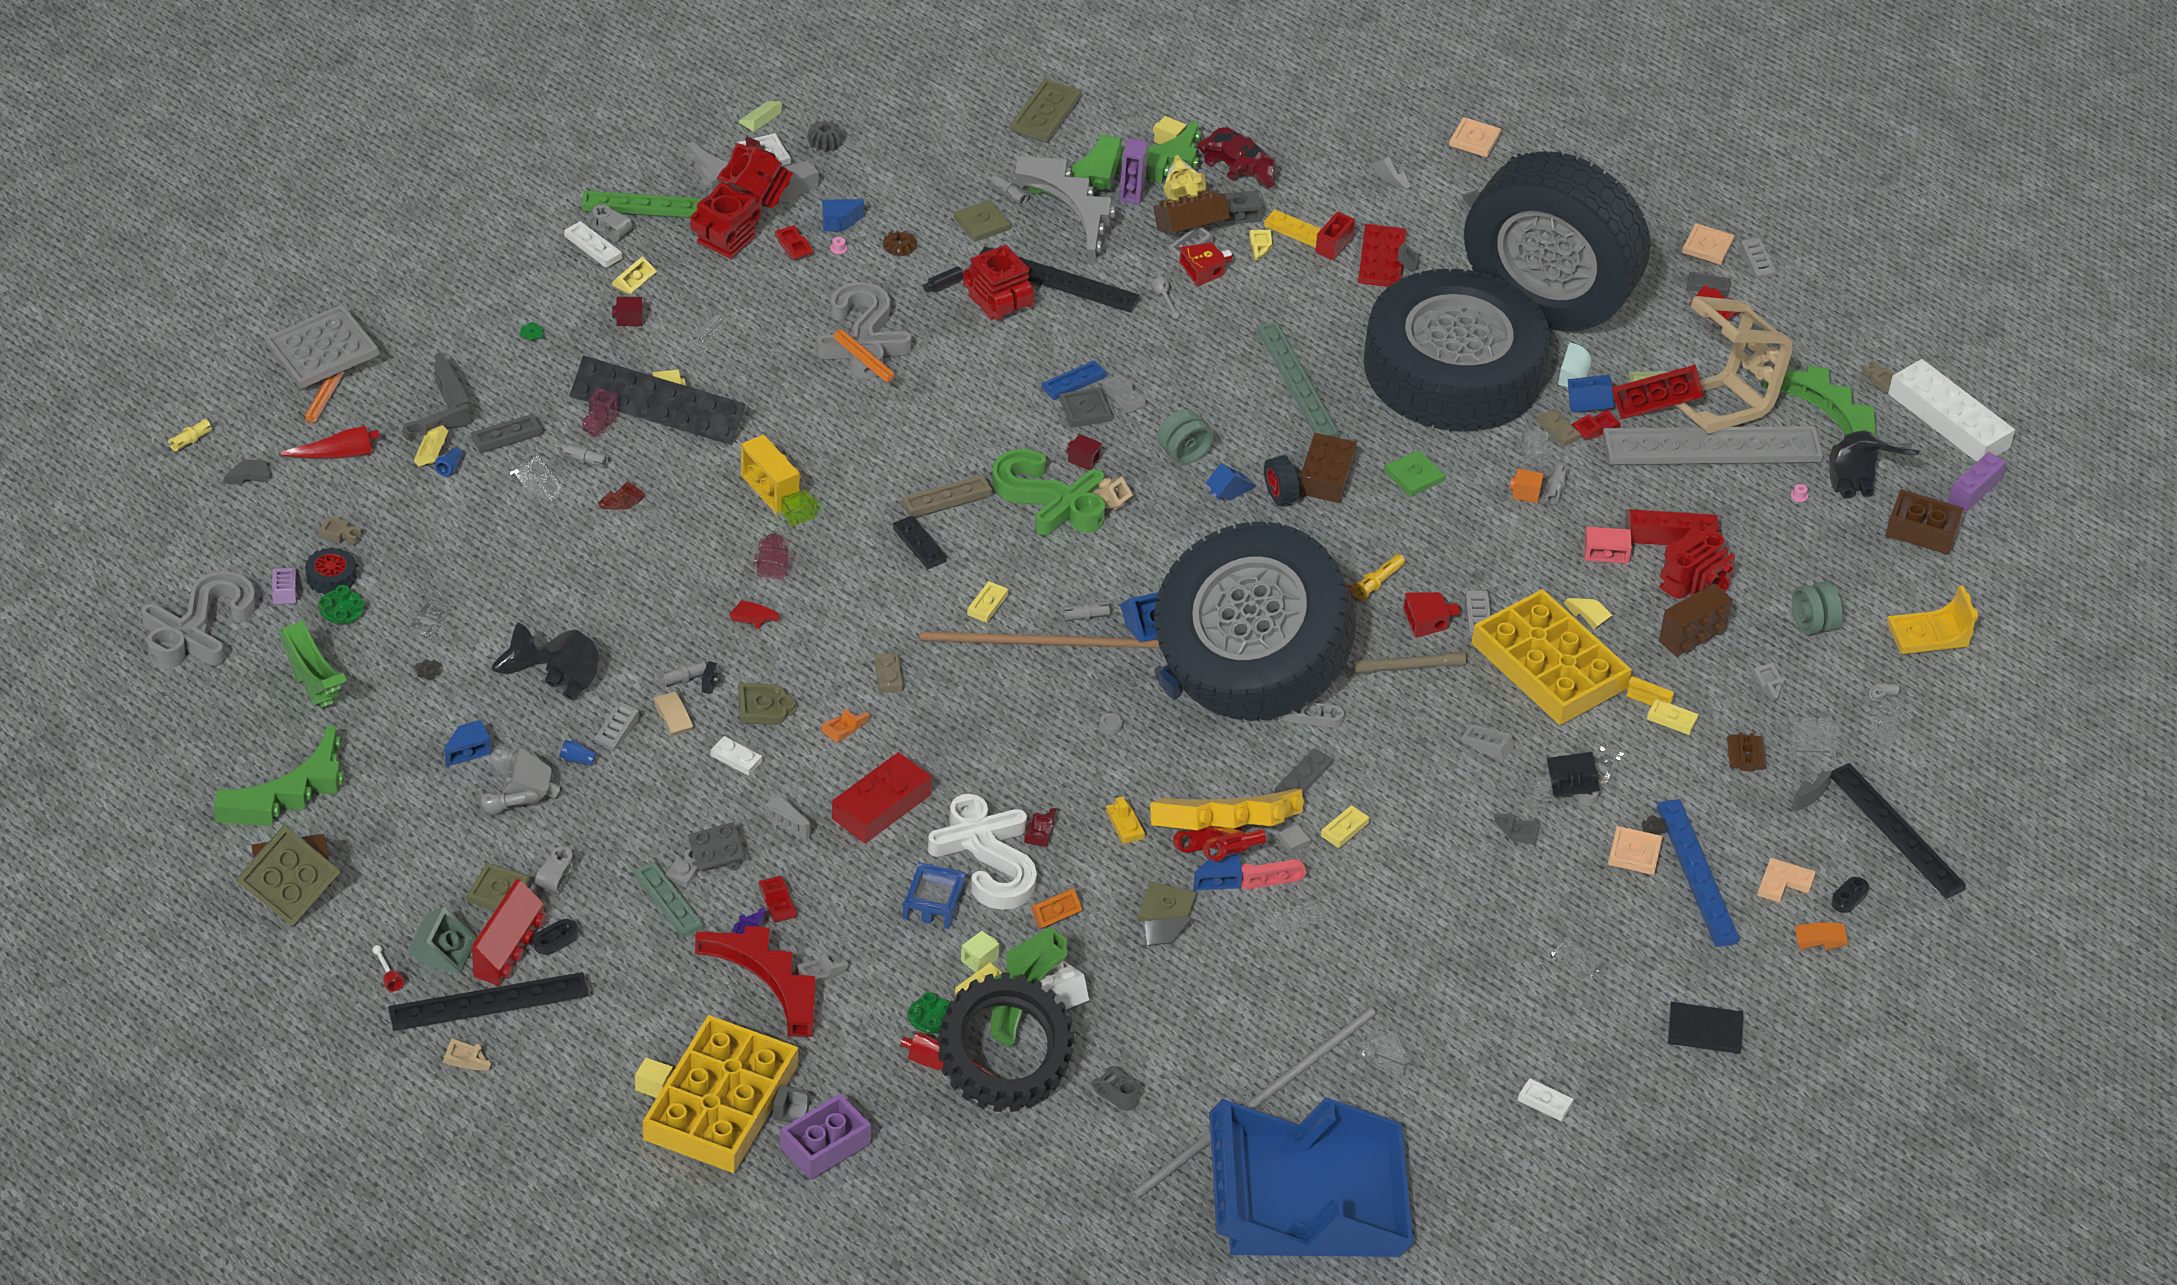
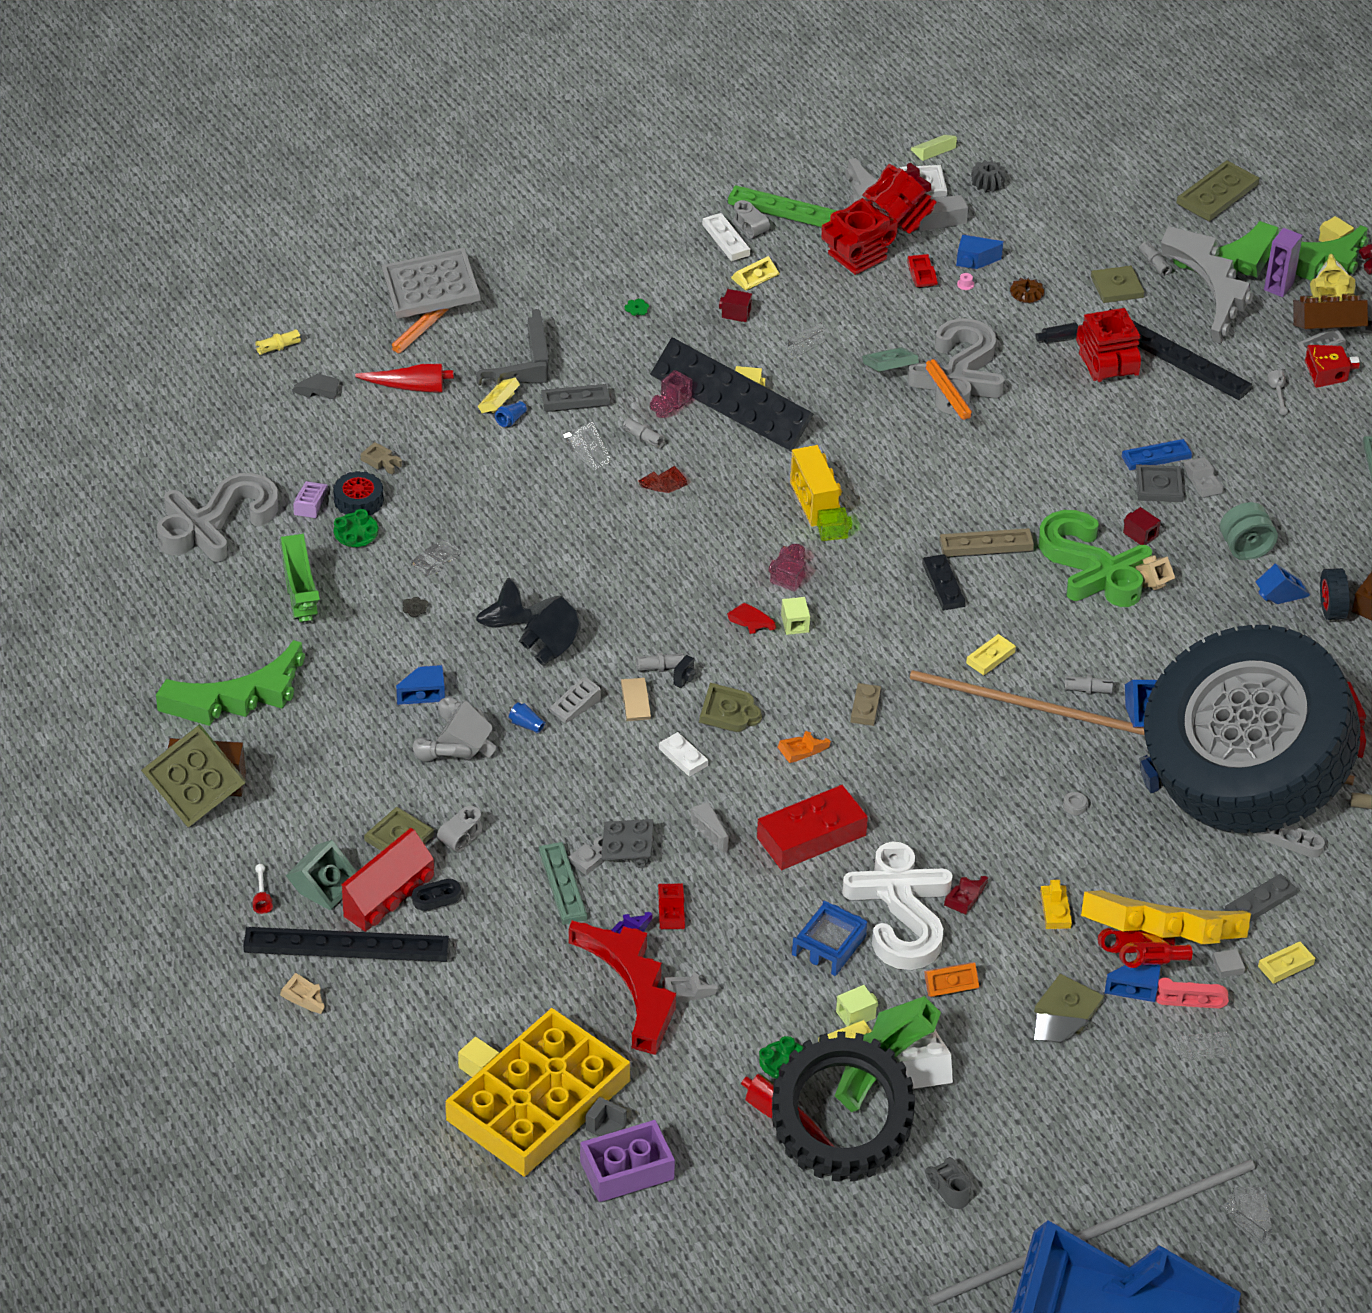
camera: 20 degrees right, 0 degrees up
none -> yellowish green brick [781,597,810,635]
none -> sand green tile [862,347,919,372]

